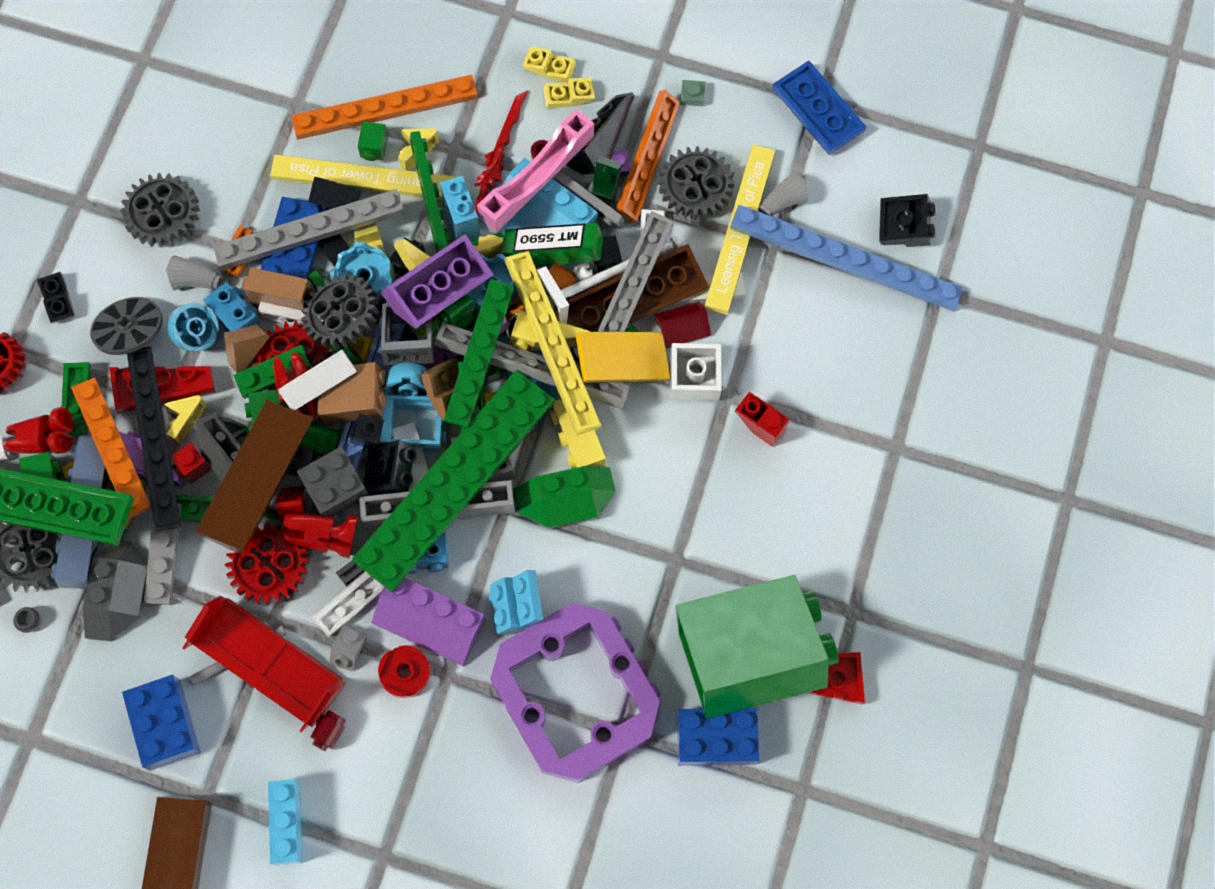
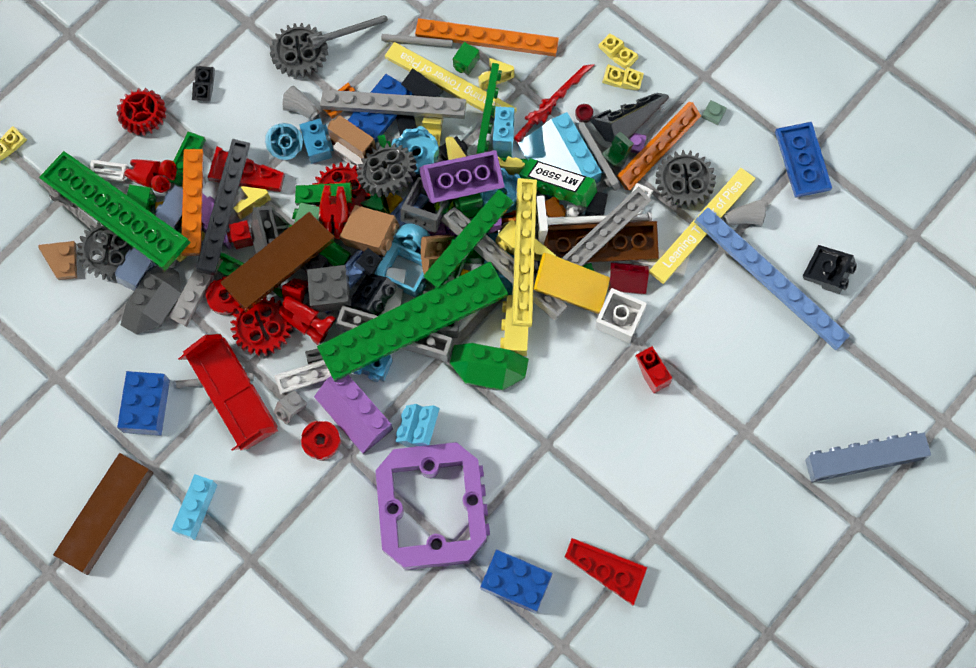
camera: 30 degrees right, 0 degrees up
dark grey plate [13,607,40,633] -> none
dark grey piece [90,297,163,355] -> none
medium nougat slope [224,325,270,373] -> none
white tile [278,350,357,411] -> none
dark red brick [310,710,346,752] -> none
bright pink arch [477,109,594,233] -> none
brick [676,575,839,719] -> none
none -> red plate [206,277,241,315]
none -> dark grey piece [307,15,388,50]
none -> light grey bar [381,34,453,48]
none -> sand blue brick [805,431,931,483]

